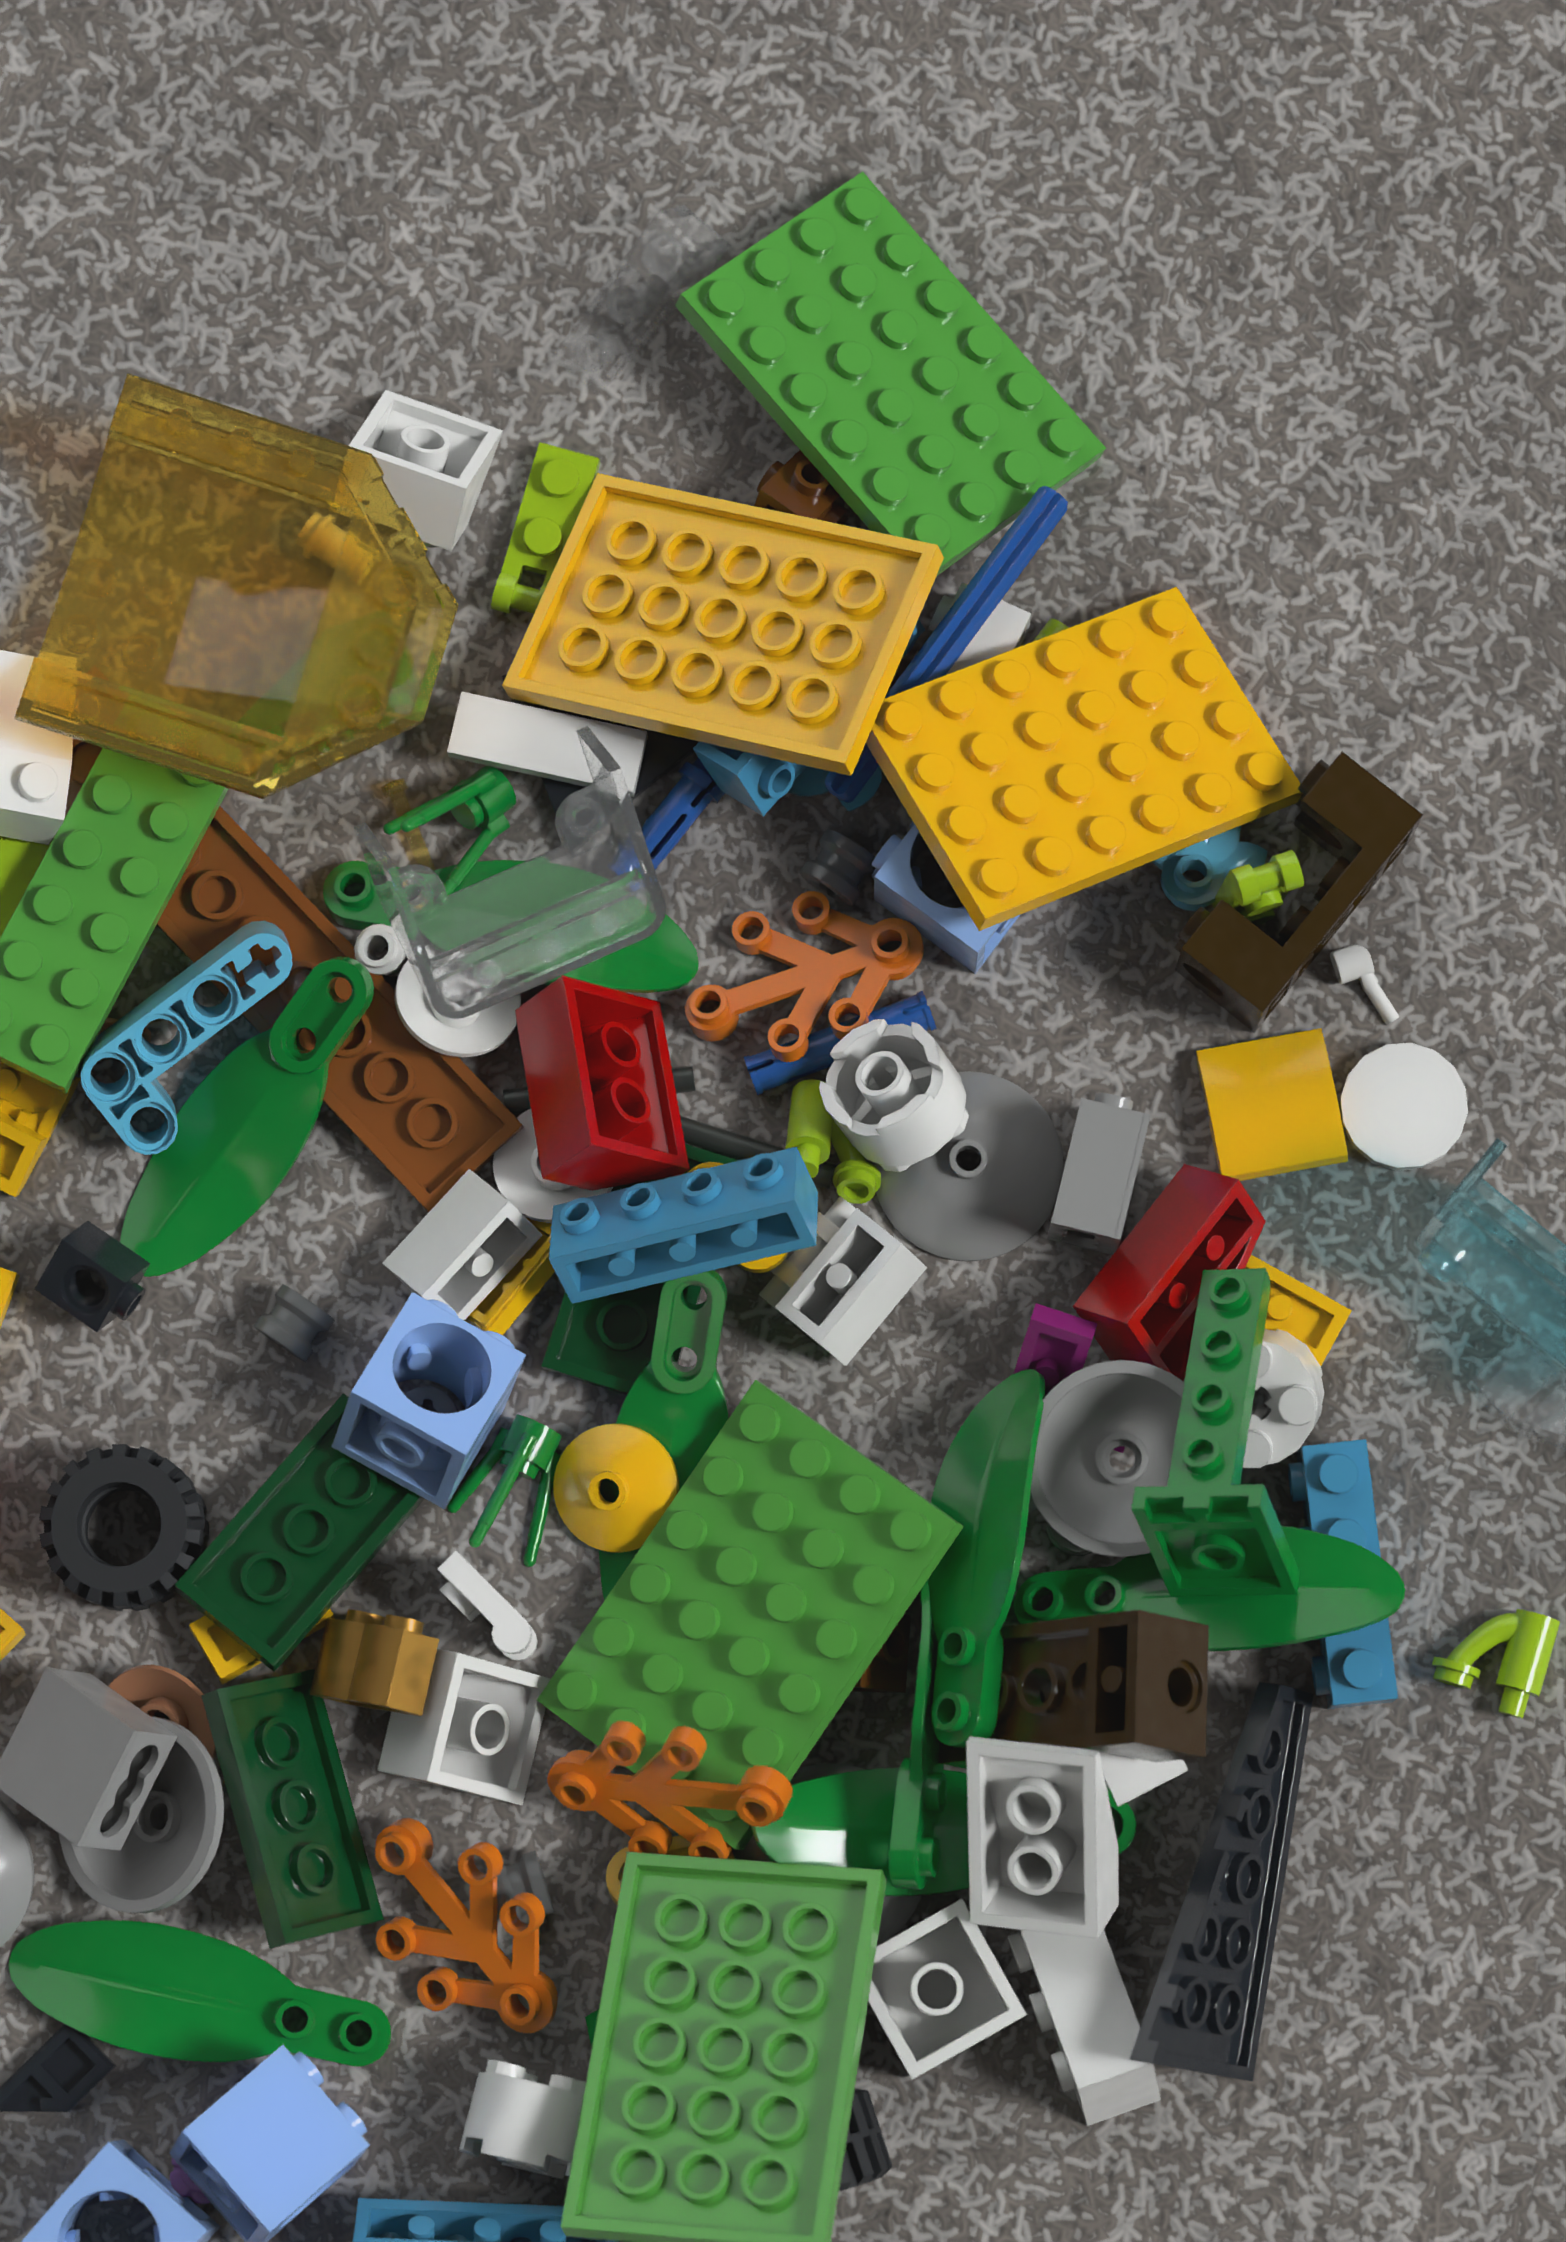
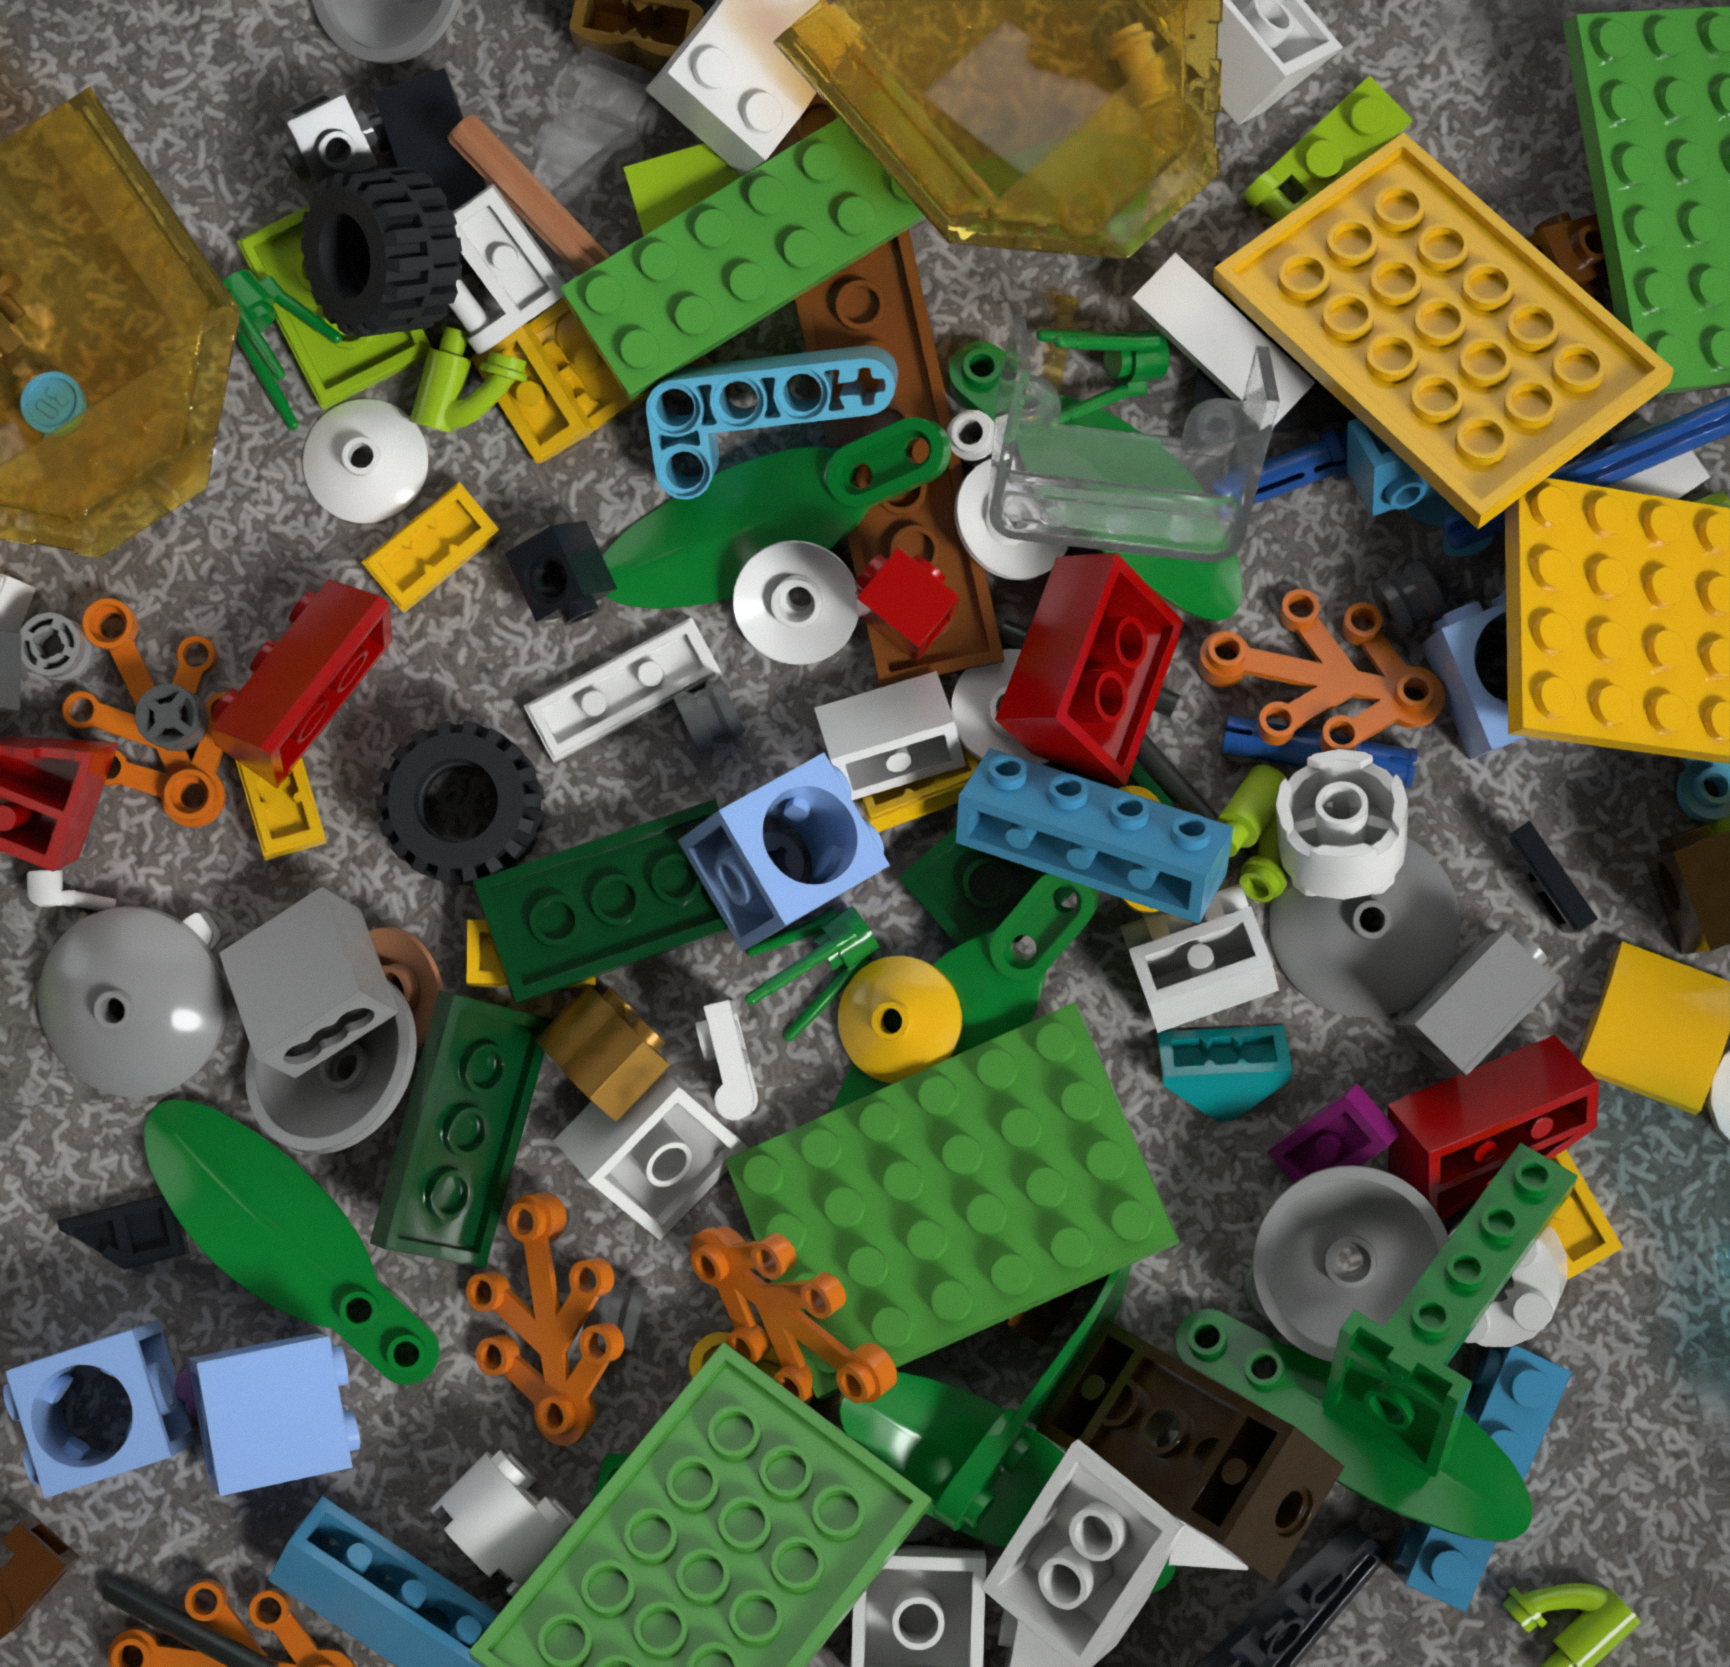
camera: 30 degrees right, 5 degrees up
green plant [928,1369,1045,1749] -> none
none -> white tile [524,617,722,763]
none -> white dish [733,540,859,665]
none -> red brick [855,547,960,663]
none -> teal slope [1157,1025,1292,1122]
none -> black tile [1509,821,1598,934]

